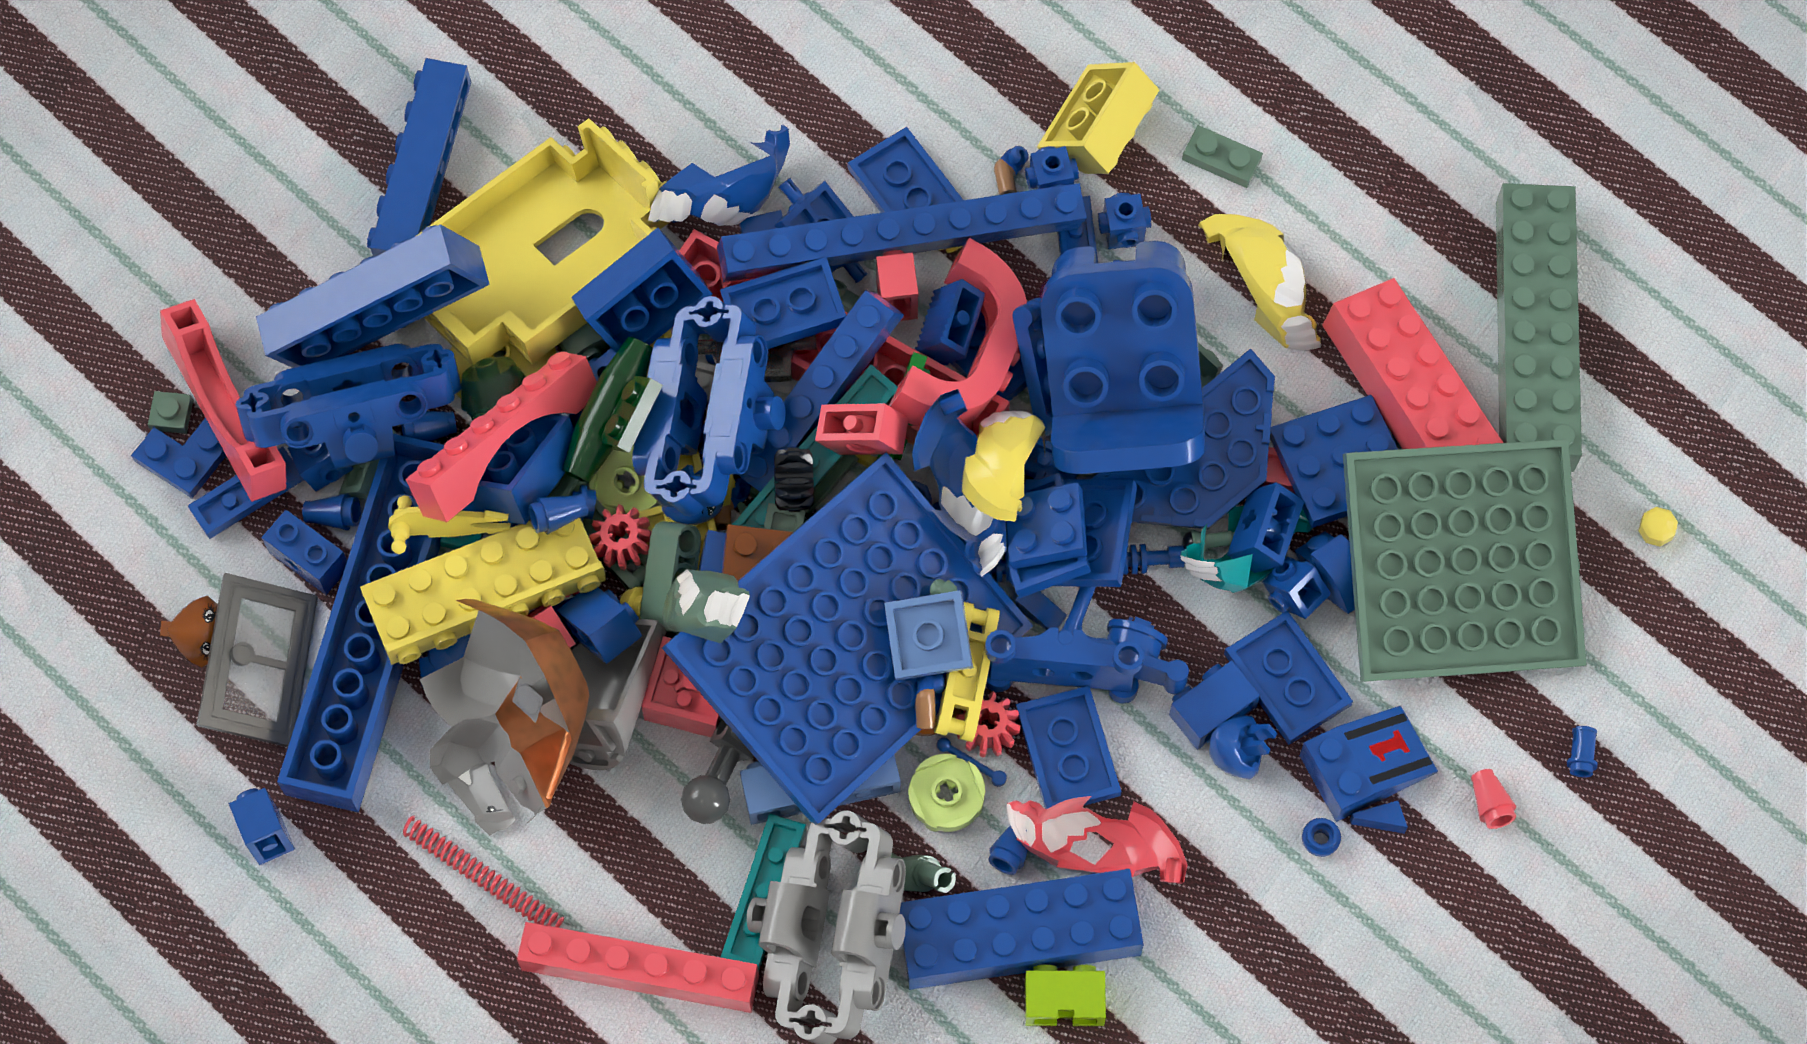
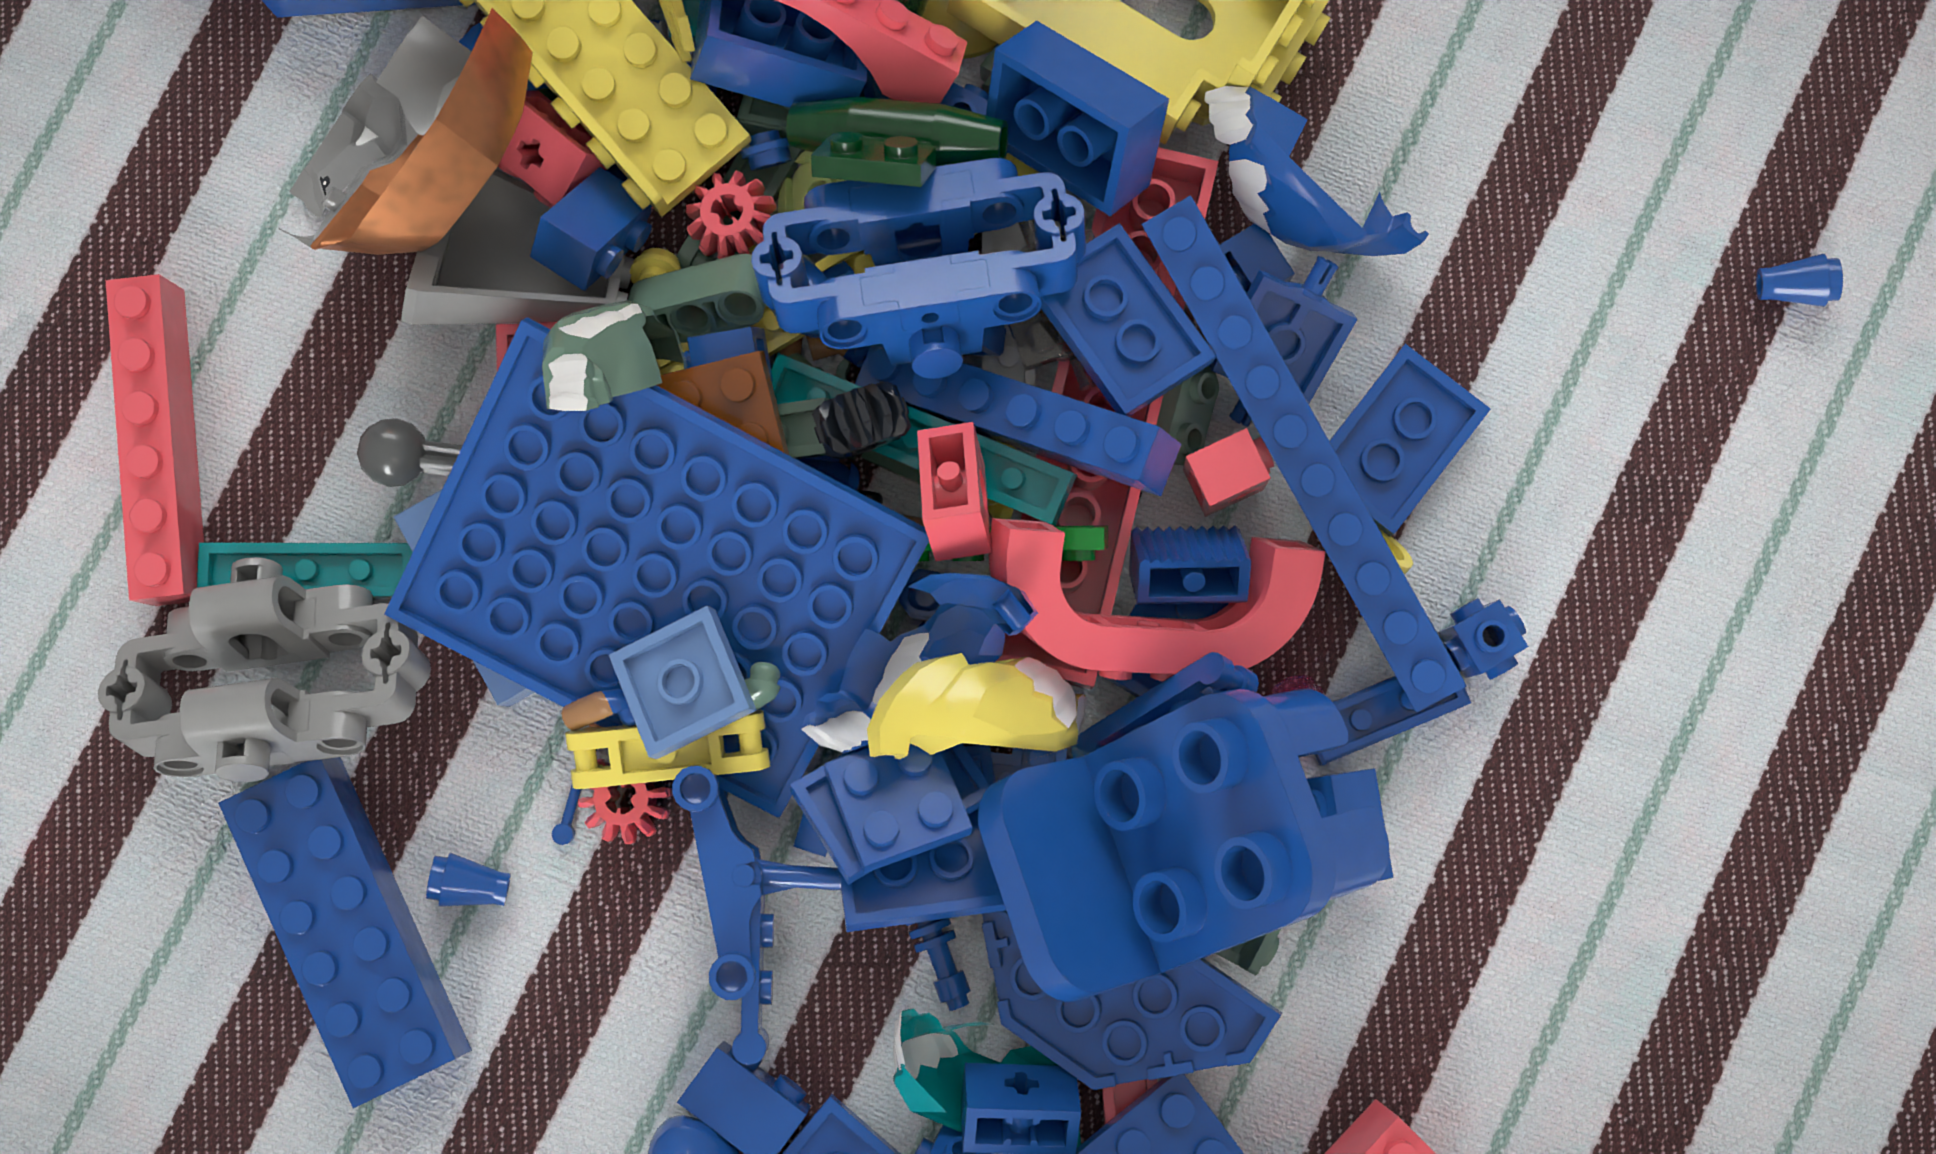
camera: 75 degrees right, 15 degrees up
coral piece [403,815,564,928] -> none
blue cone [528,494,588,535] -> none
sand green arm [891,853,956,893] -> none
yellowish green plate [908,754,985,832] -> none
arm [994,146,1029,195] -> none
coral animal [1007,796,1188,884] -> none
blue plate [1016,686,1121,809] -> none
lime brick [1025,965,1106,1026] -> none
light yellow slope [1037,62,1159,174] -> none
blue brick [1098,193,1152,250] -> none
blue piece [1107,617,1168,658] -> none
sand green plate [1182,125,1263,188] -> none
sand green piece [1182,530,1235,551] -> none
light yellow animal [1199,214,1321,351] -> none

